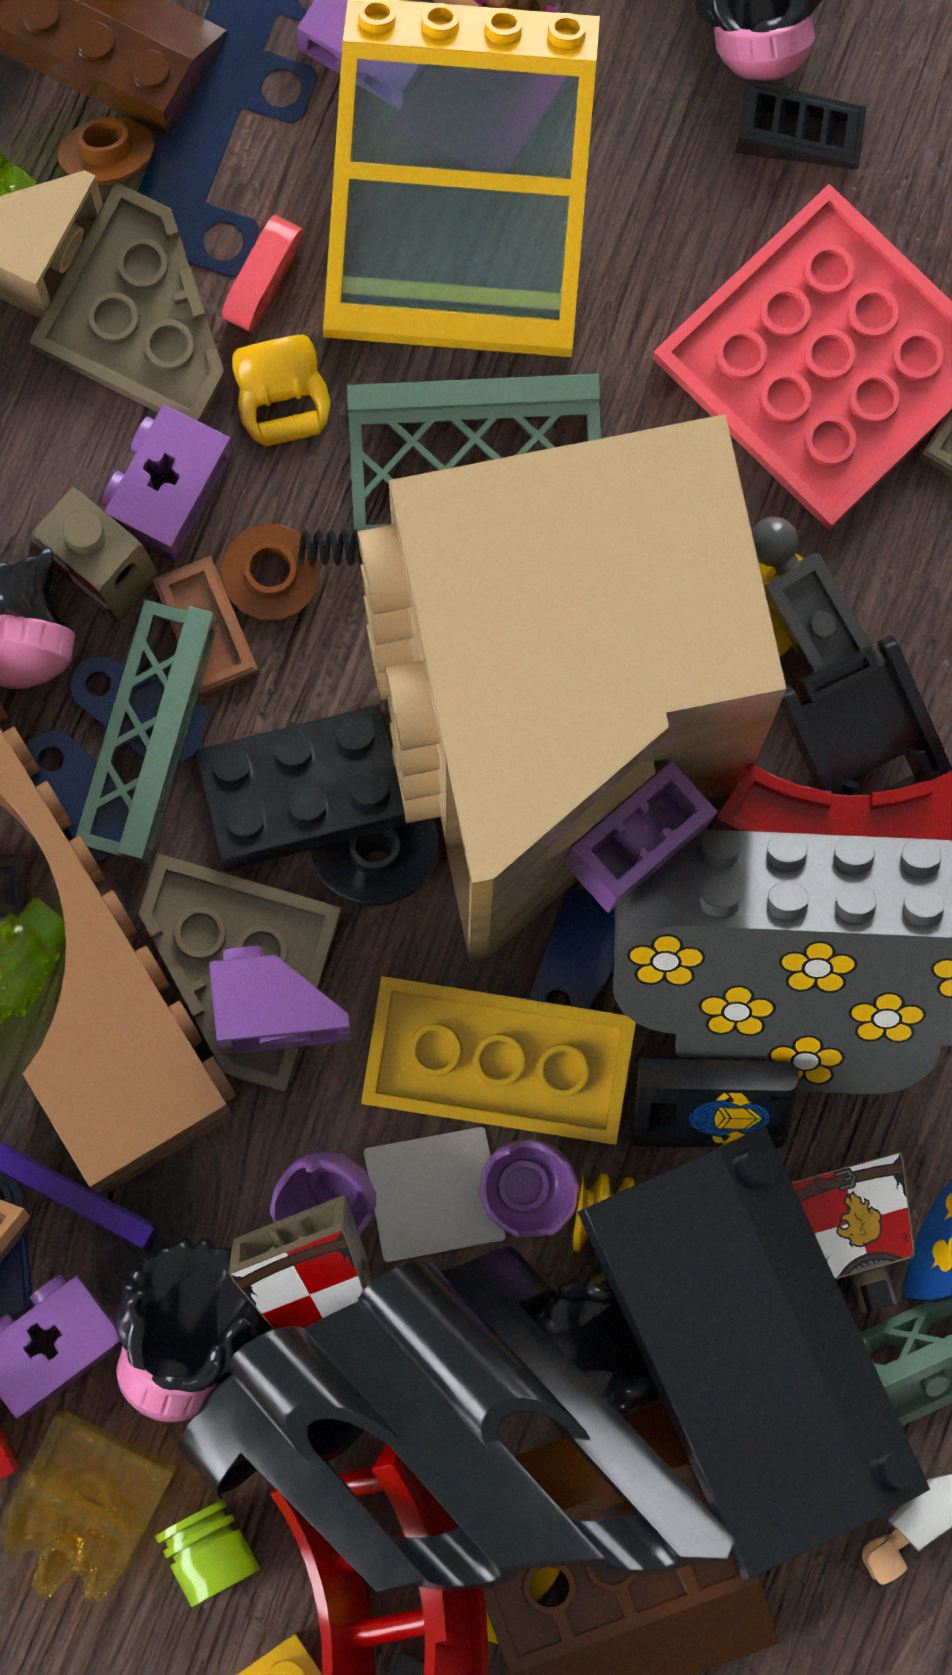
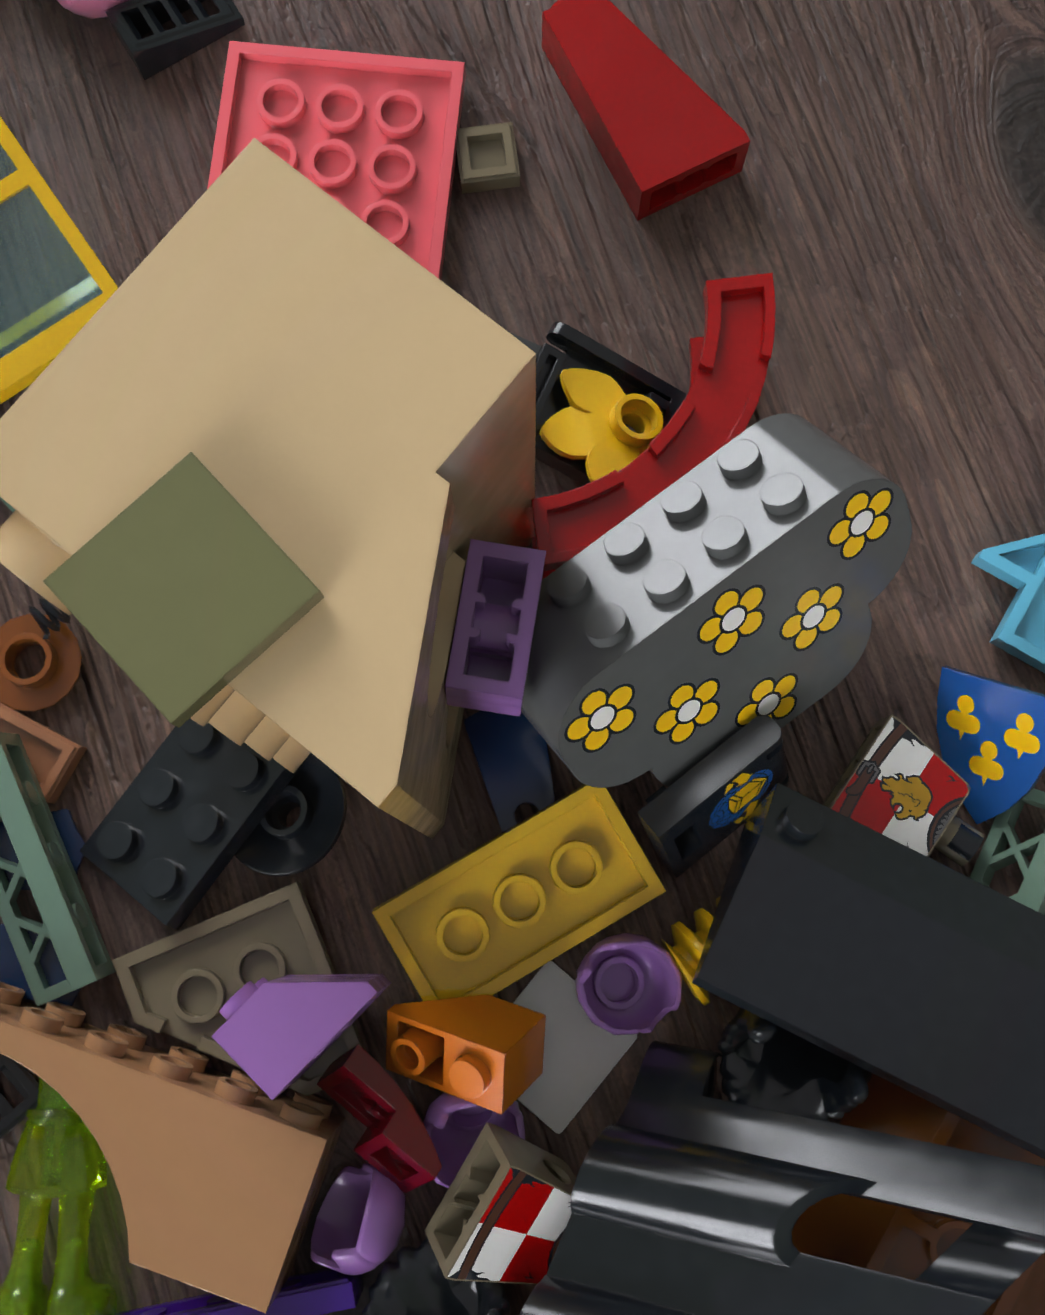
camera: 35 degrees left, 0 degrees up
none -> olive tile [43,452,324,728]
none -> medium lavender hair [311,1163,405,1276]
none -> dark red slope [317,1044,442,1193]
none -> orange slope [386,994,546,1115]
none -> yellow plate [539,368,663,482]

